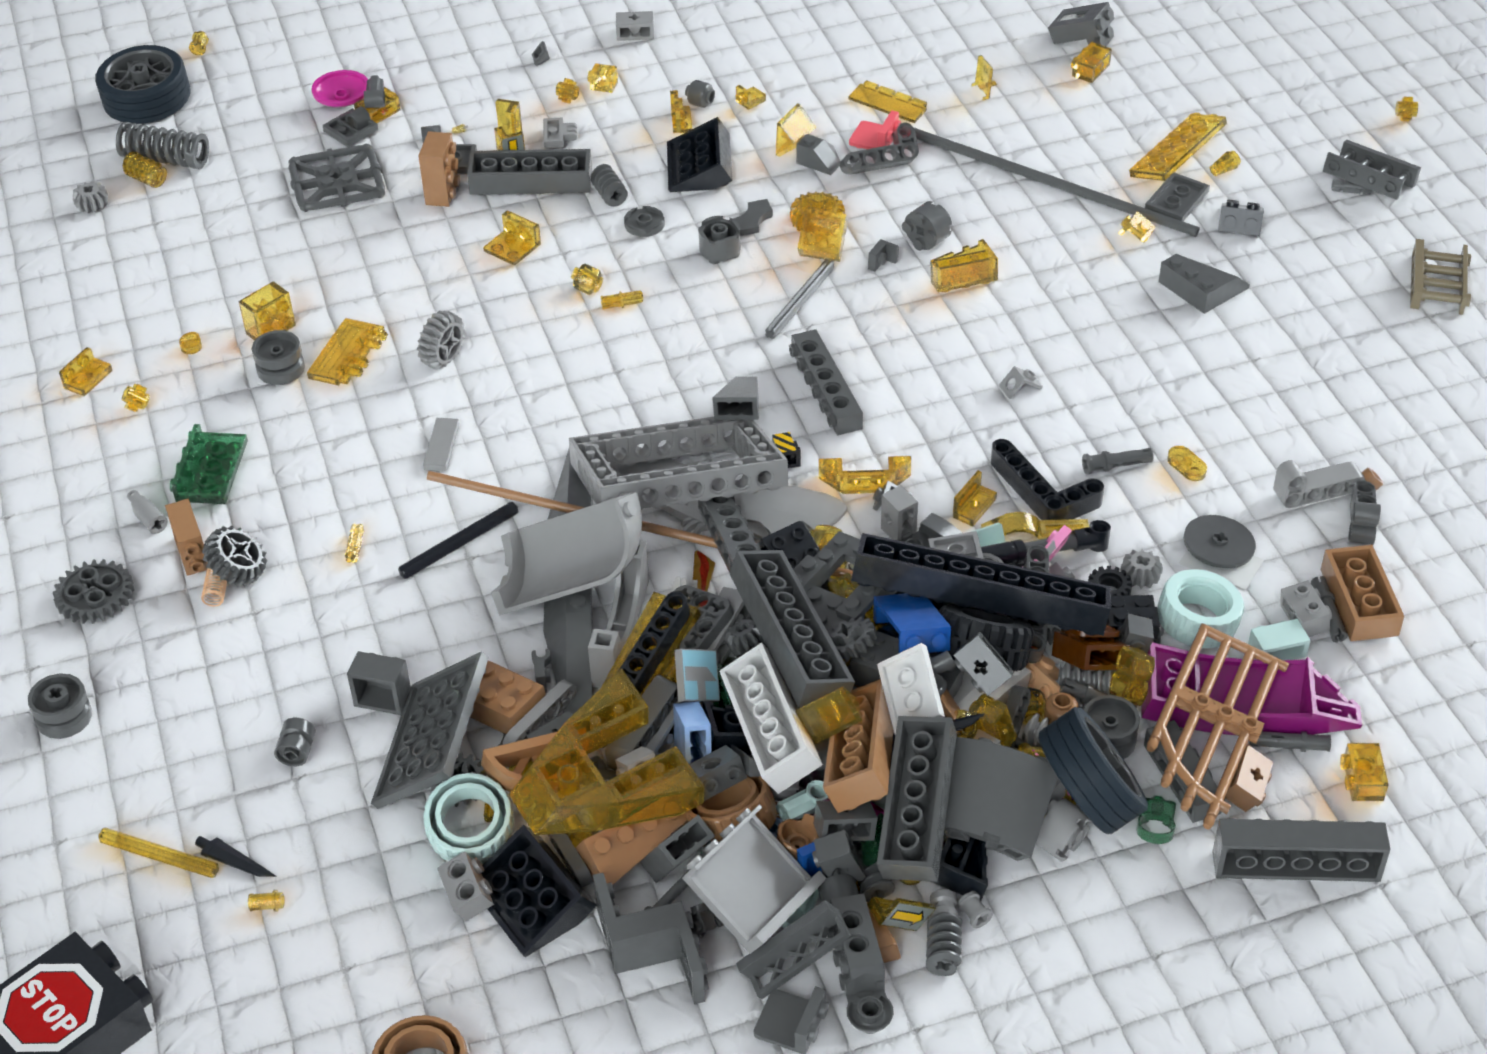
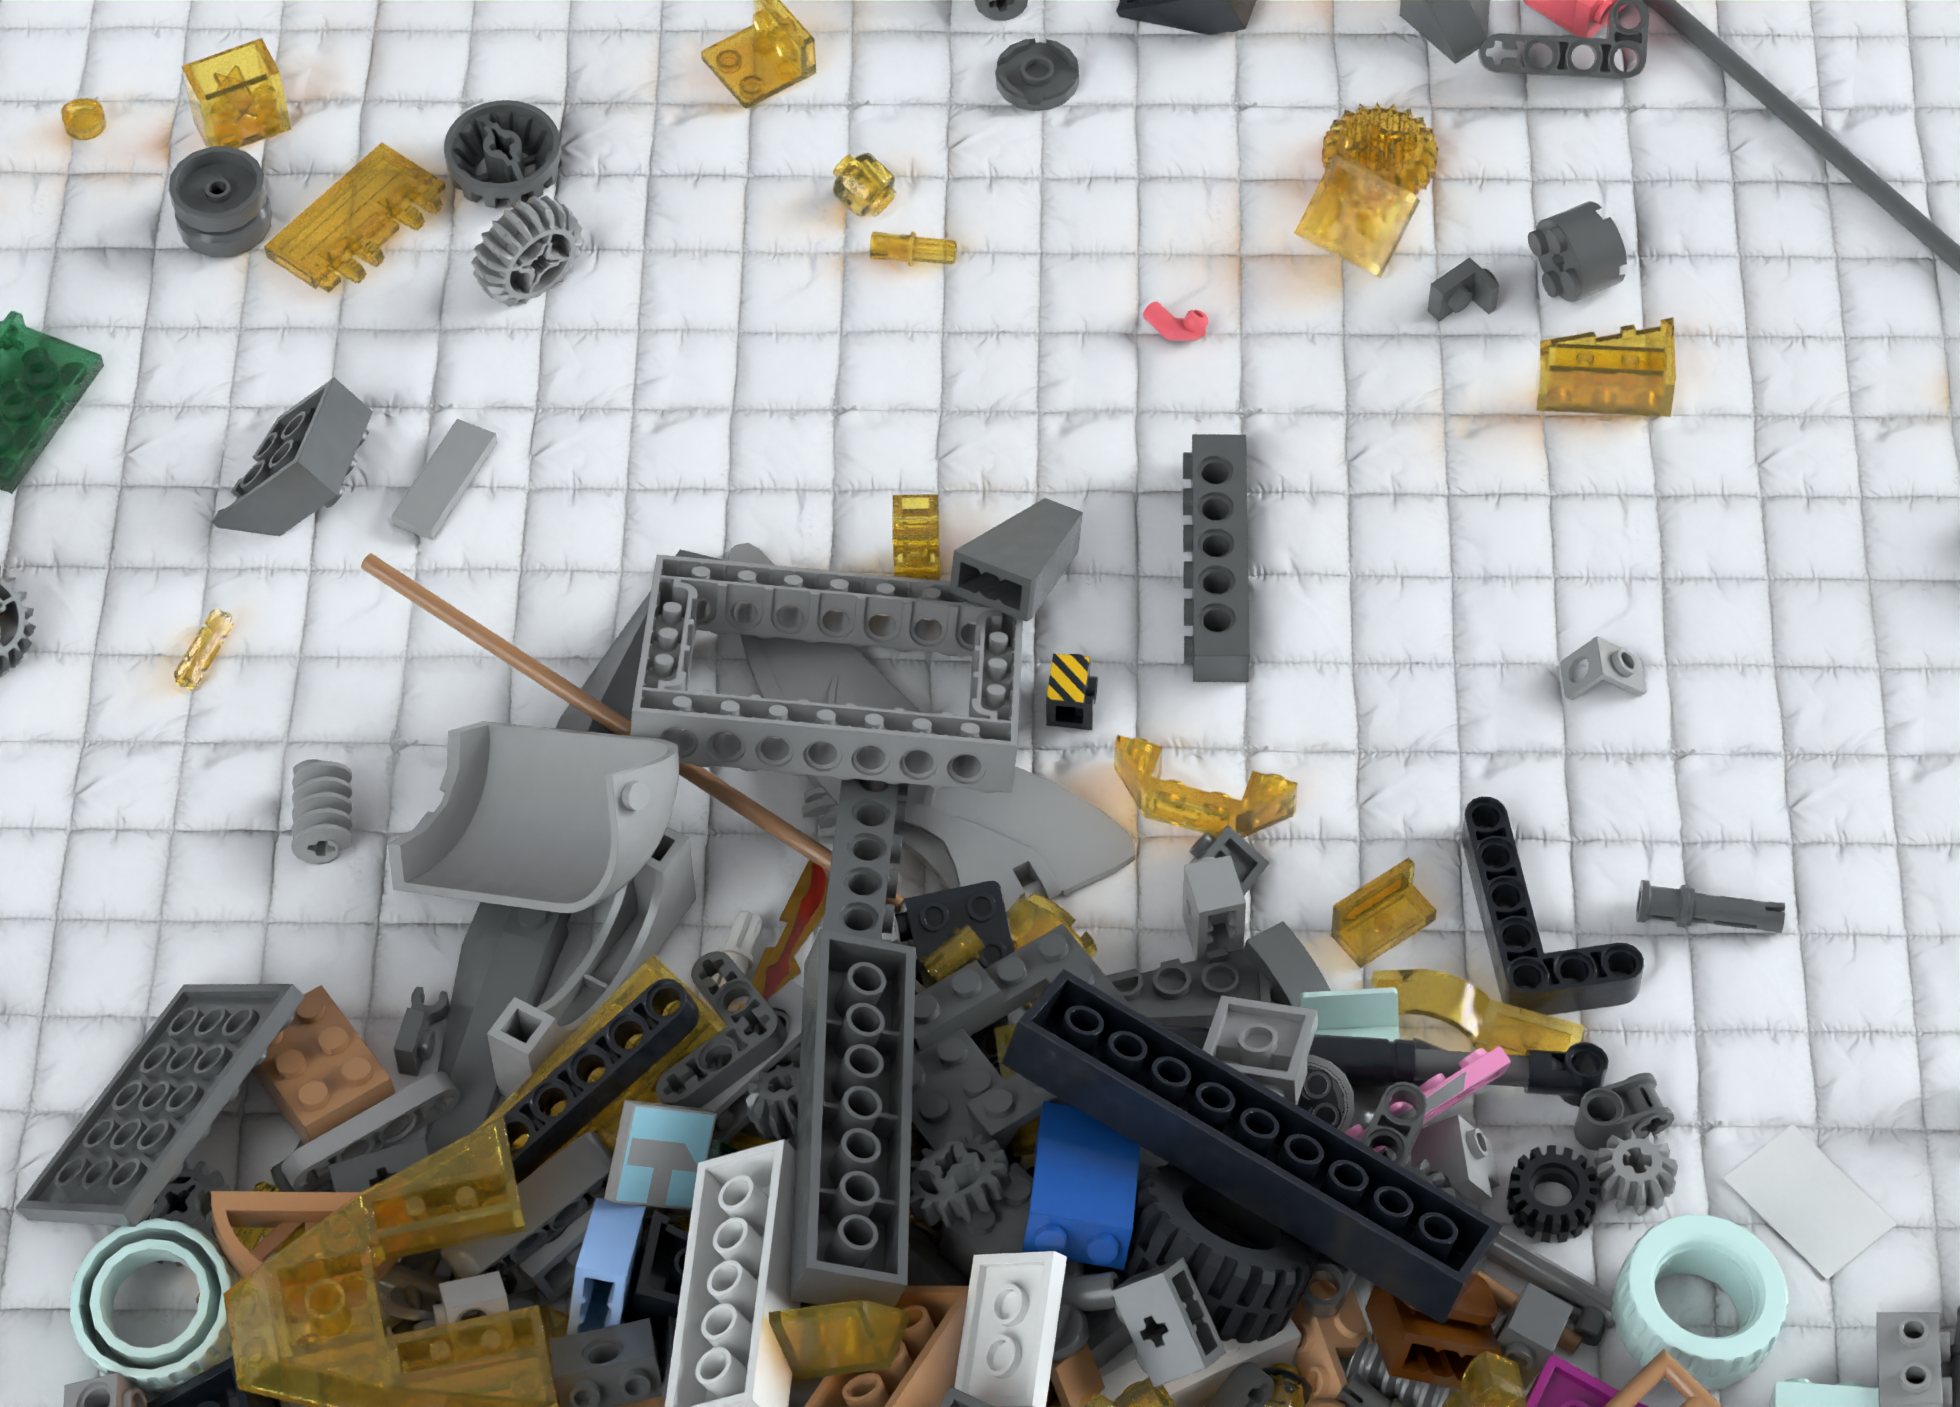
camera: 20 degrees right, 10 degrees up
dark grey piece [347,651,411,715] -> none
black axle [398,502,518,579] -> none
dark grey brick [698,216,741,264] -> none
dark grey tile [734,199,773,236] -> none
axle [765,259,834,339] -> none
black plate [1107,595,1160,639] -> none
clear yellow plate [1167,446,1207,481] -> none
dark grey piece [1183,515,1256,568] -> none
none -> dark grey wedge [212,377,373,536]
none -> light grey piece [291,759,352,864]
none -> dark grey gear [444,100,563,209]
none -> clear yellow brick [892,494,941,580]
none -> clear yellow pin [920,925,985,982]
none -> coral arm [1143,301,1209,341]
none -> dark grey piece [1574,1073,1674,1151]

